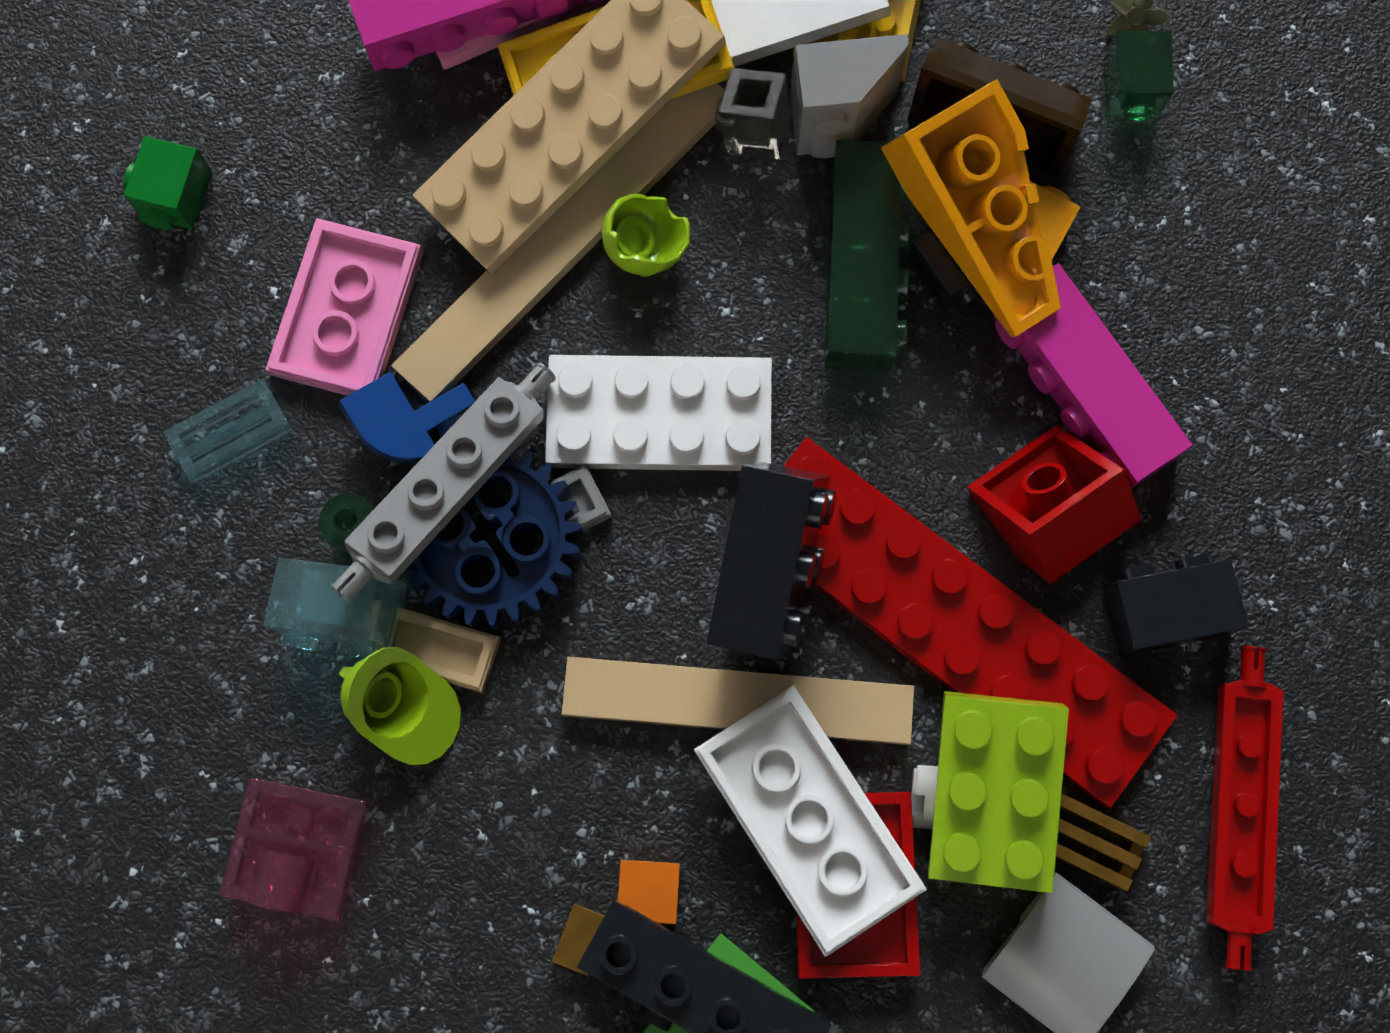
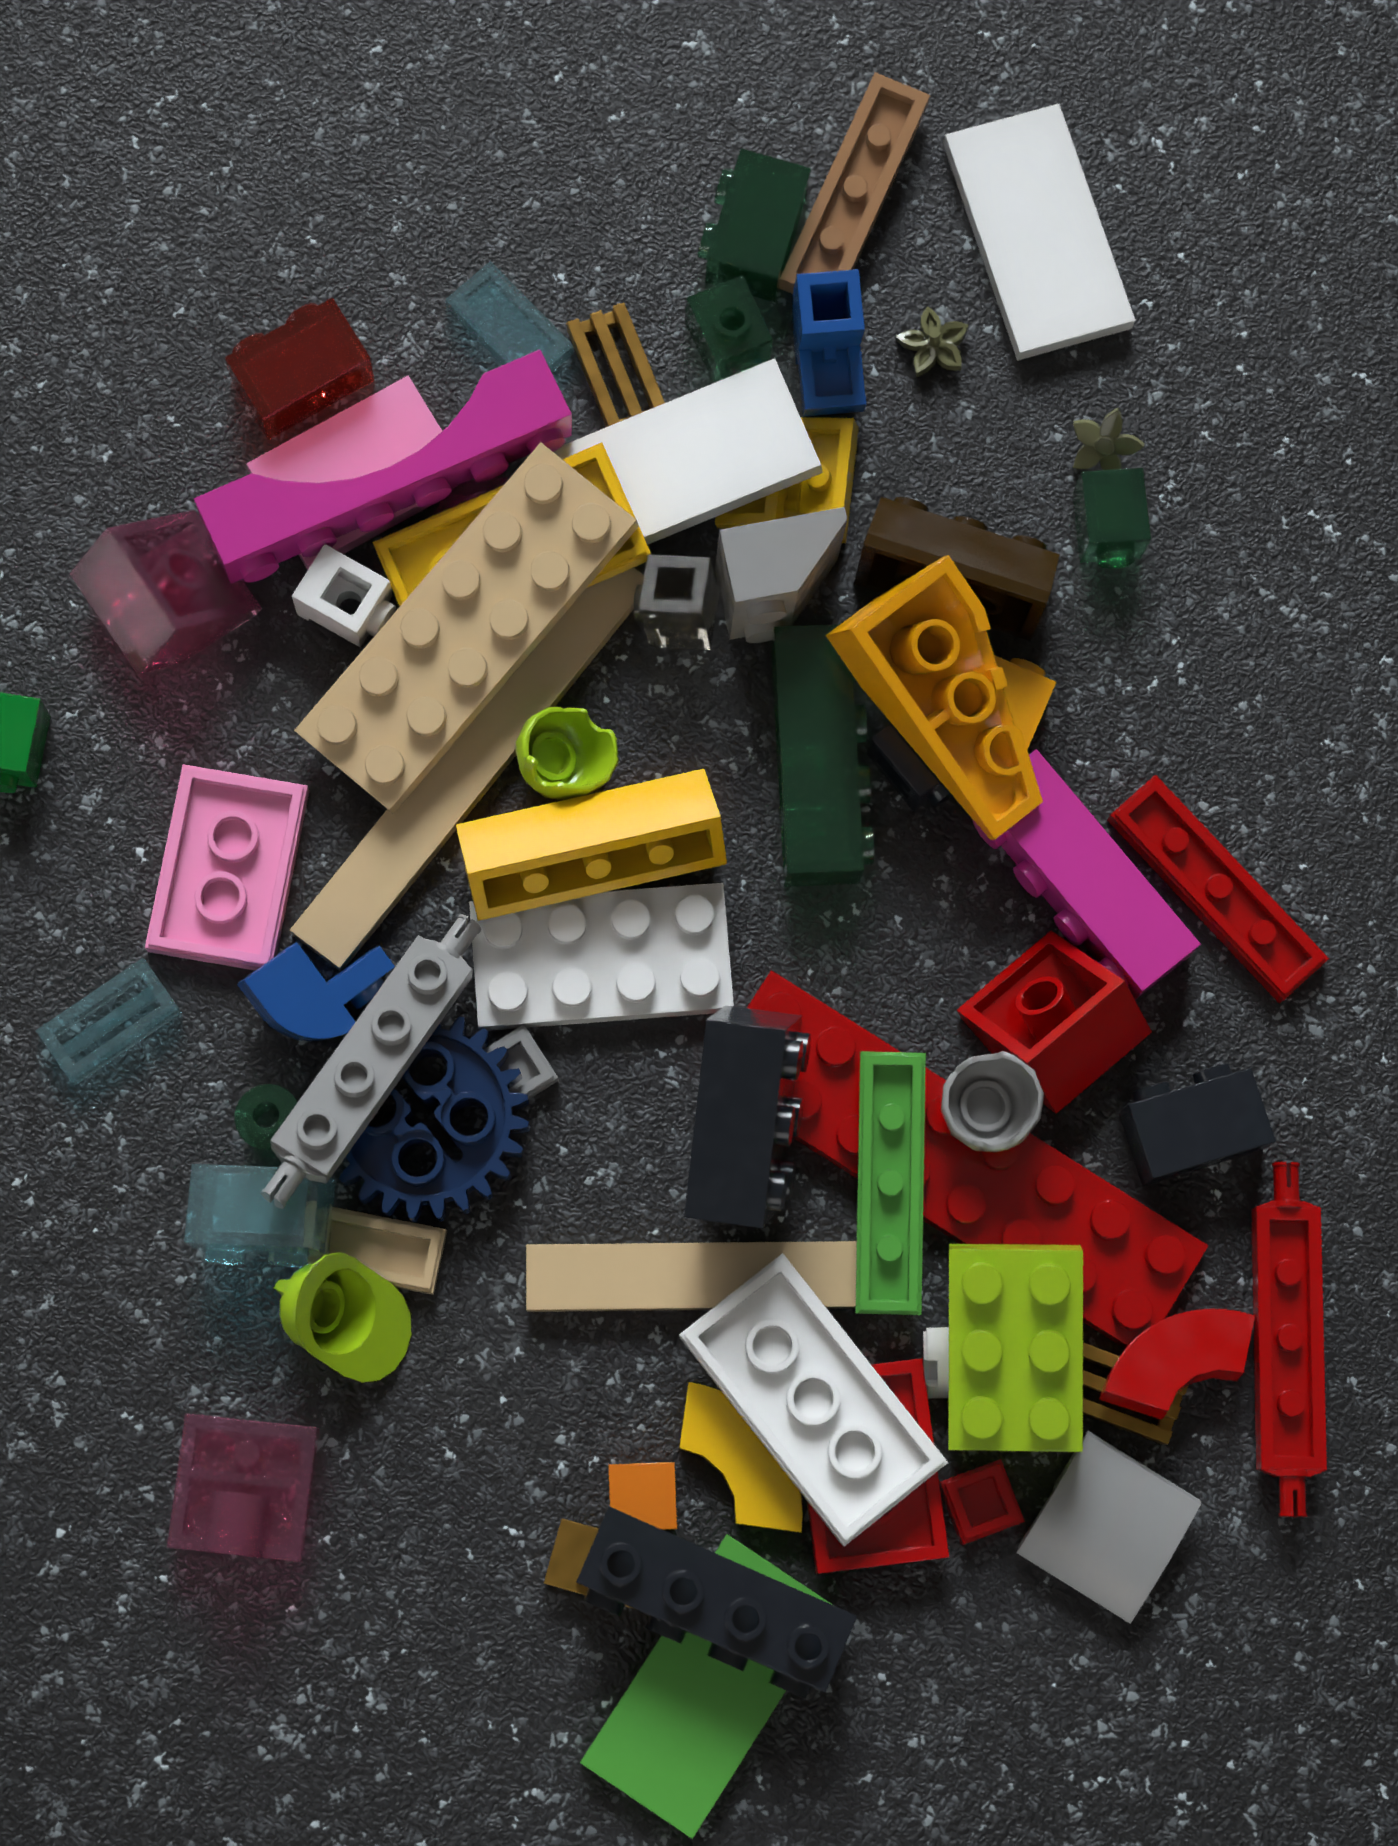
camera: 15 degrees left, 0 degrees up
none -> clear pink slope [70,510,262,674]
none -> white brick [292,544,396,648]
none -> yellow brick [456,769,727,921]
none -> yellow tile [679,1382,803,1533]
none -> bright green tile [855,1051,926,1315]
none -> red tile [939,1459,1025,1545]
none -> light grey hair [941,1051,1044,1152]
none -> red tile [1099,1309,1255,1420]
none -> red tile [1107,774,1329,1004]

